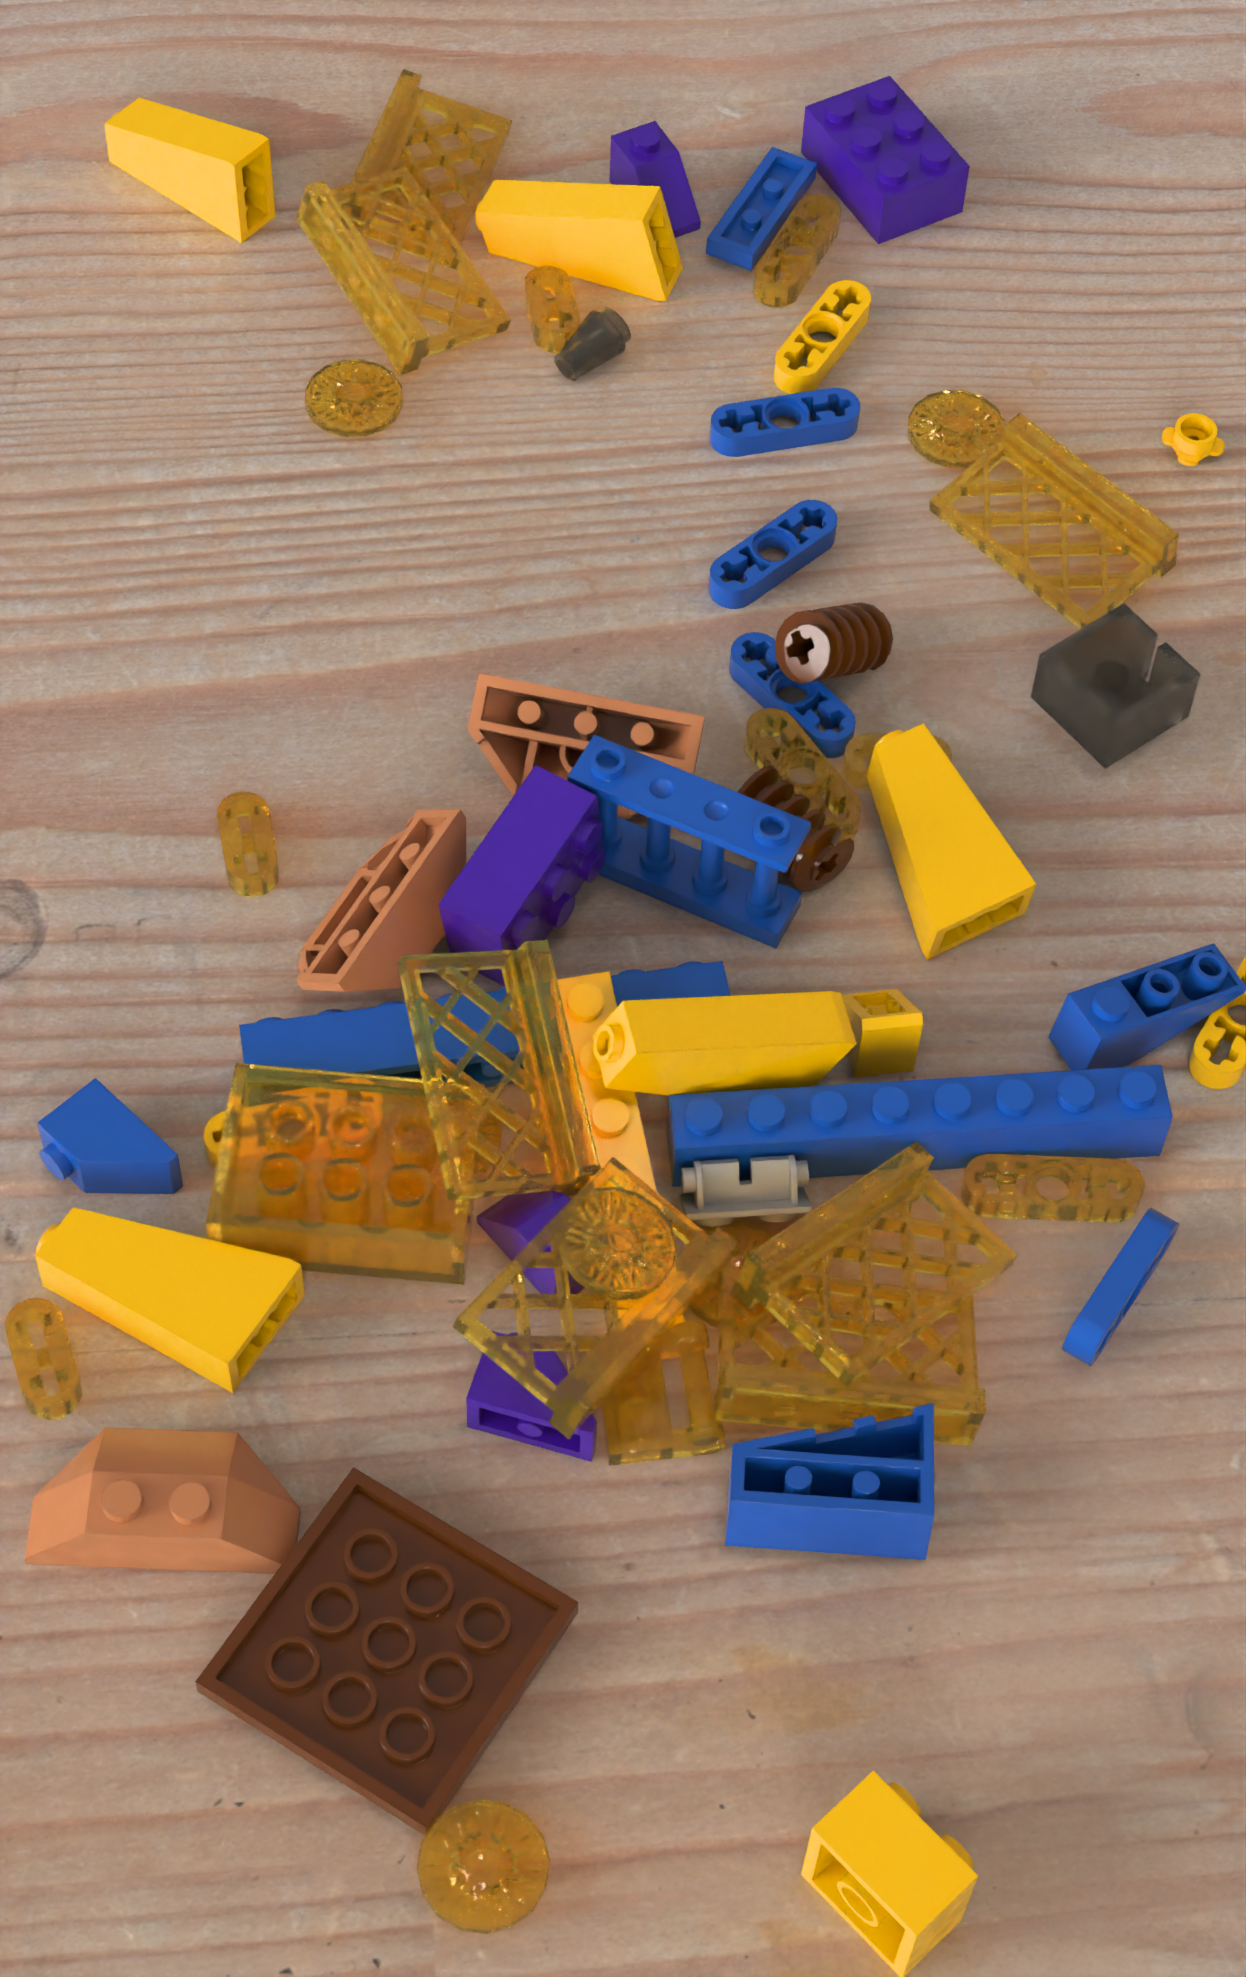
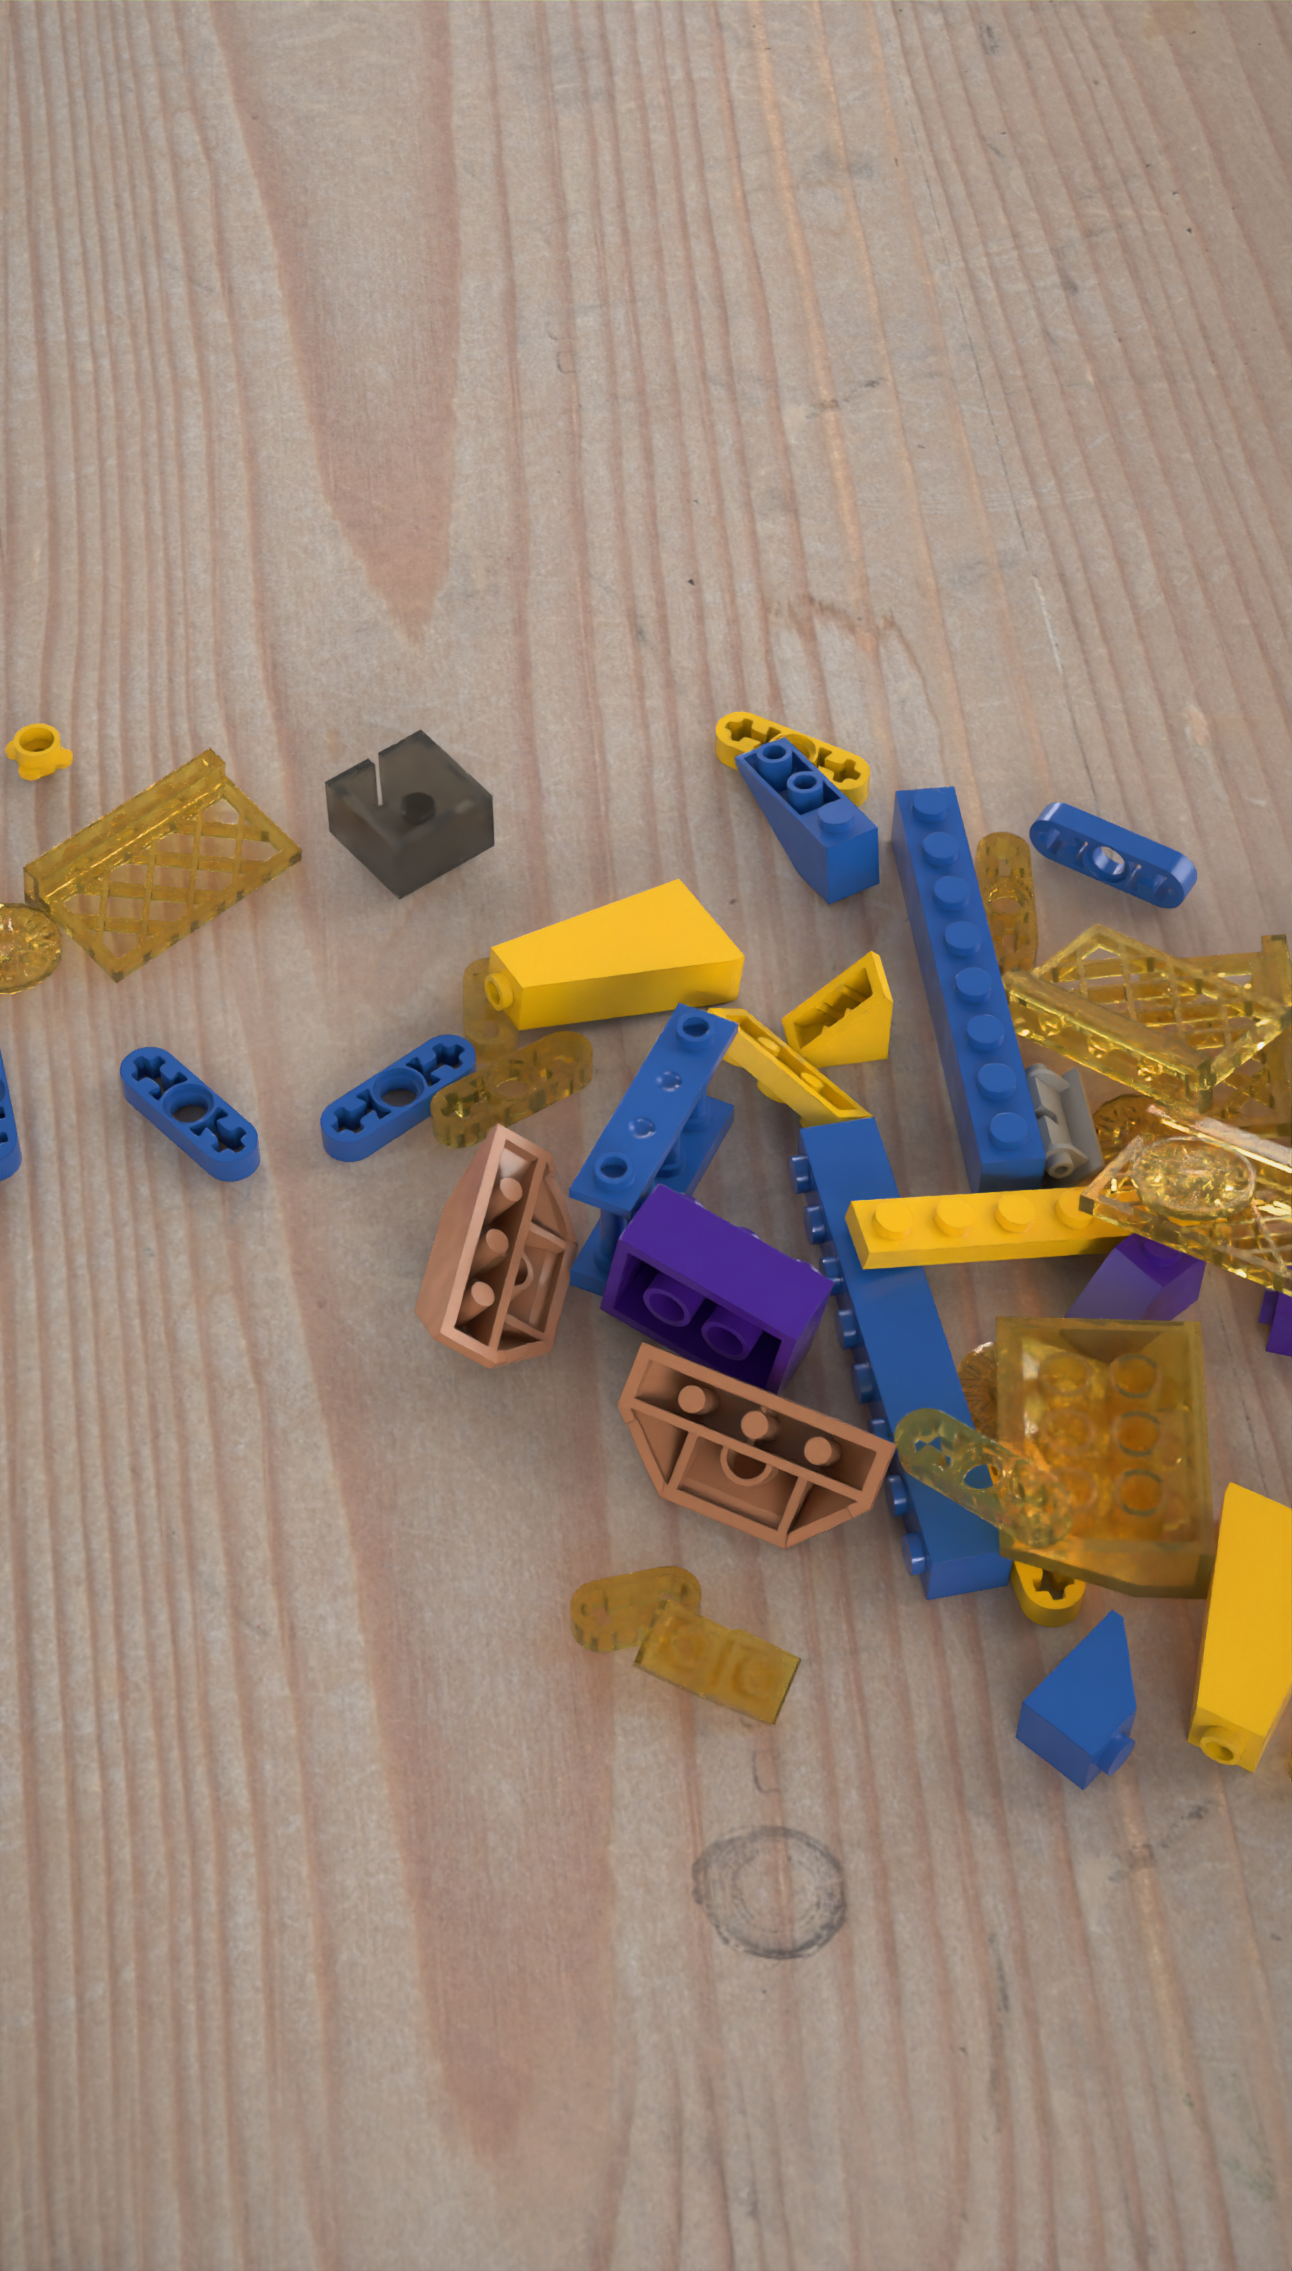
camera: 90 degrees left, 5 degrees down
clear yellow fence [397,940,602,1200] -> none
yellow slope [592,991,857,1096] -> none
reddish brown piece [738,765,855,892] -> none
reddish brown piece [775,602,893,684] -> none
none -> clear yellow slope [632,1599,802,1725]
none -> yellow plate [707,1008,873,1128]
none -> clear yellow beam [894,1408,1073,1547]

